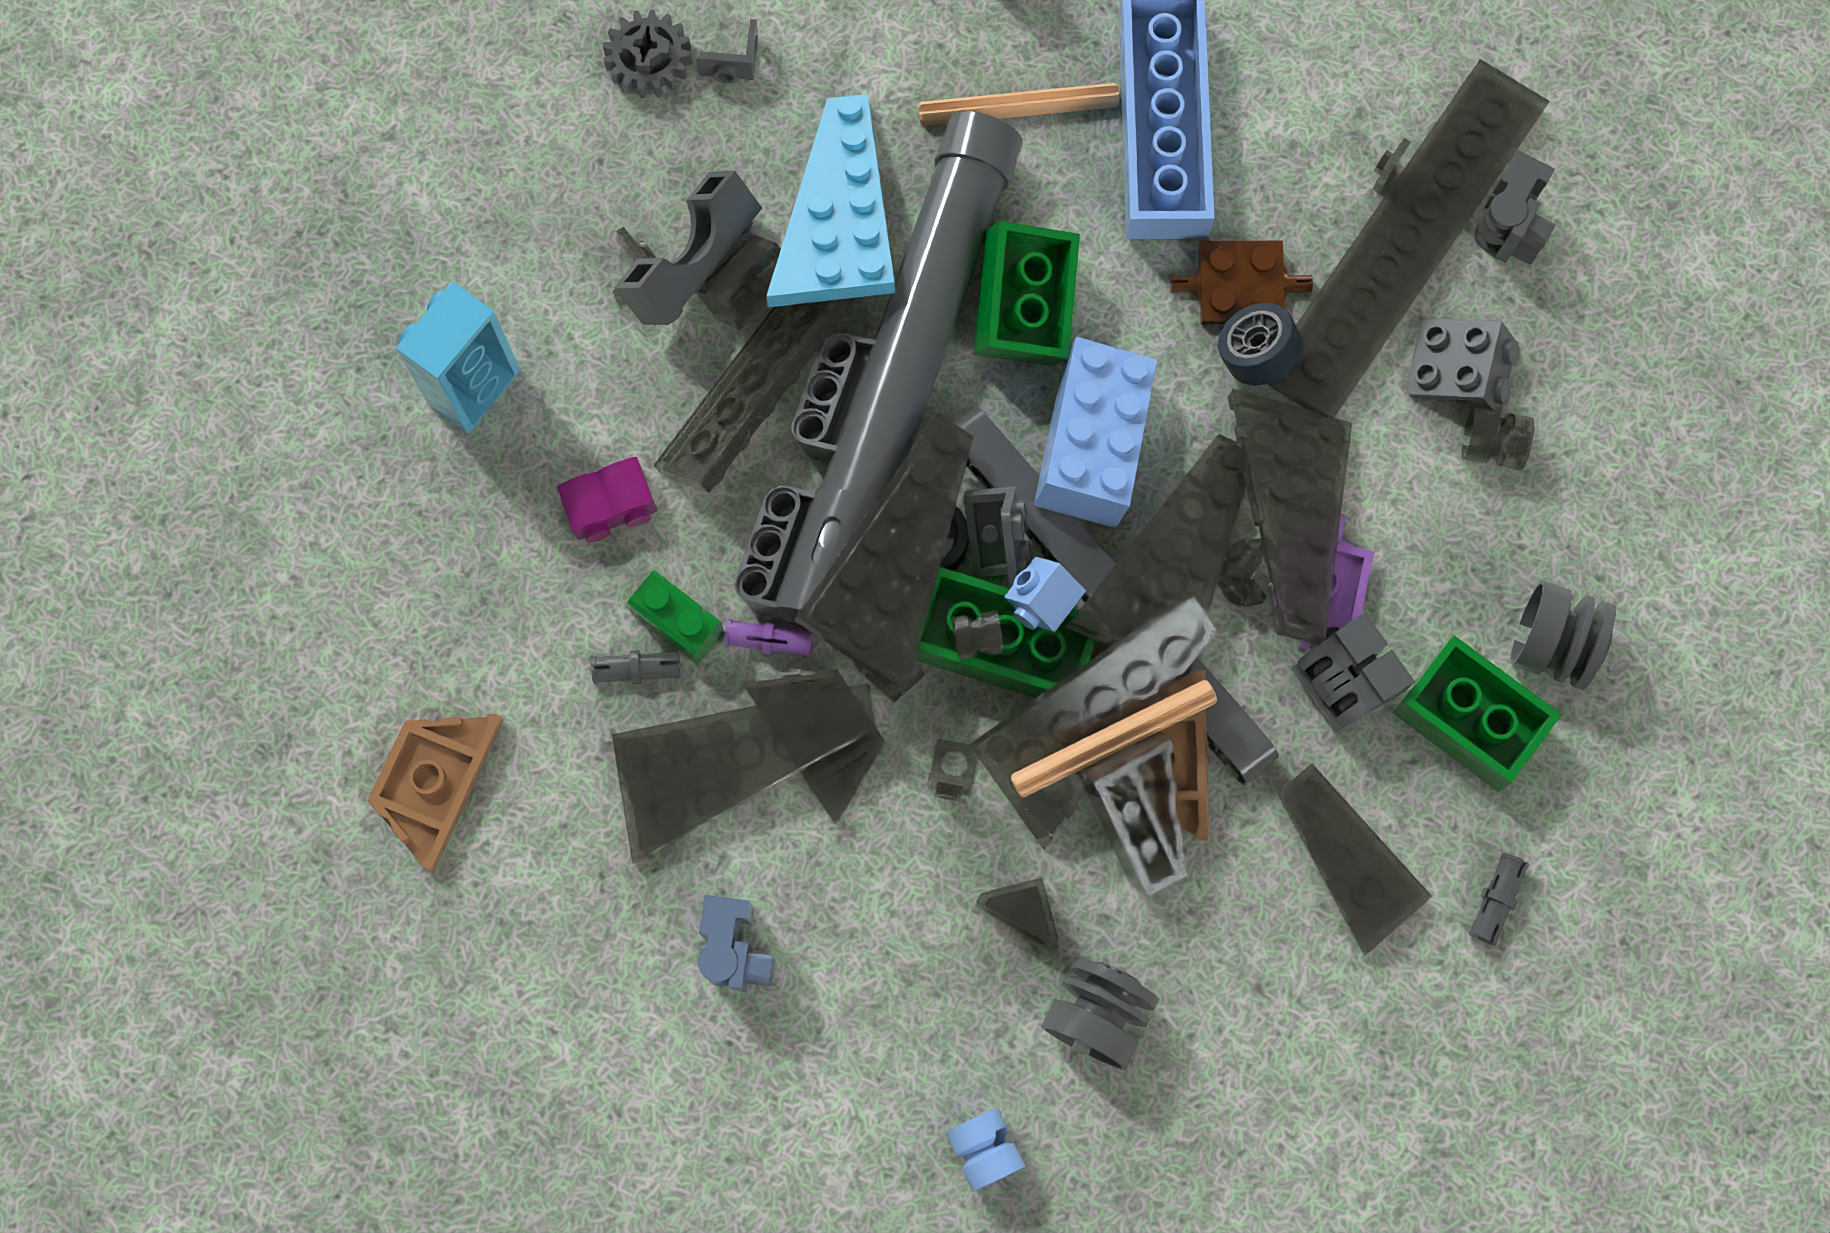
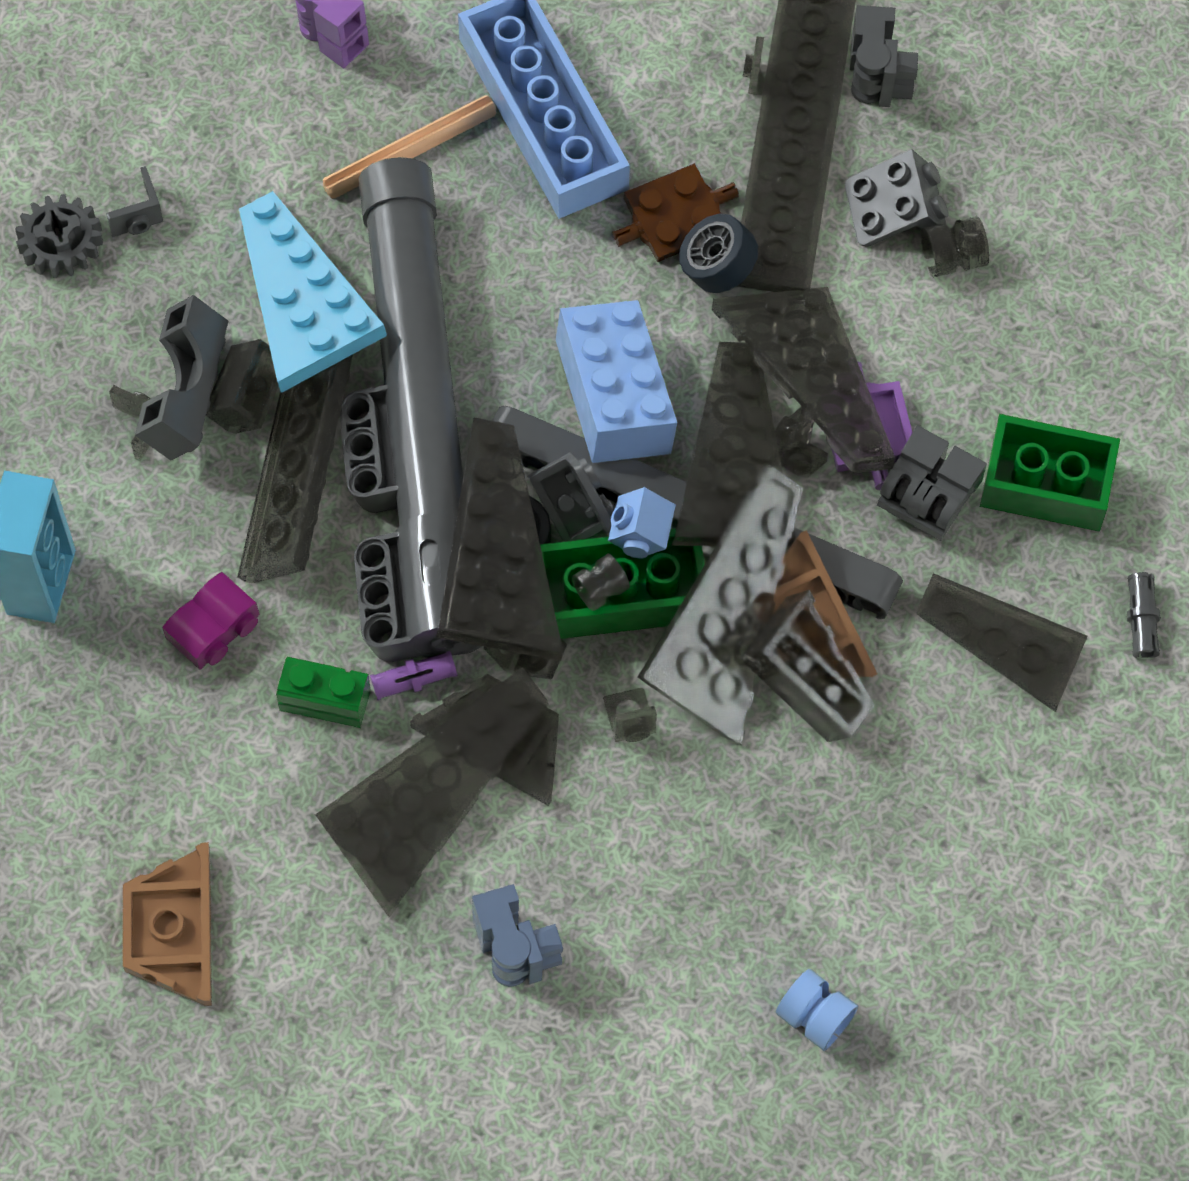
camera: 25 degrees left, 10 degrees down
dark grey pin [591,650,681,684] -> none
green brick [973,221,1080,366] -> none
clear smoke slope [975,878,1059,951] -> none
light nougat axle [1011,680,1217,797] -> none
dark grey wheel [1041,957,1159,1070] -> none
dark grey wheel [1510,580,1616,690] -> none

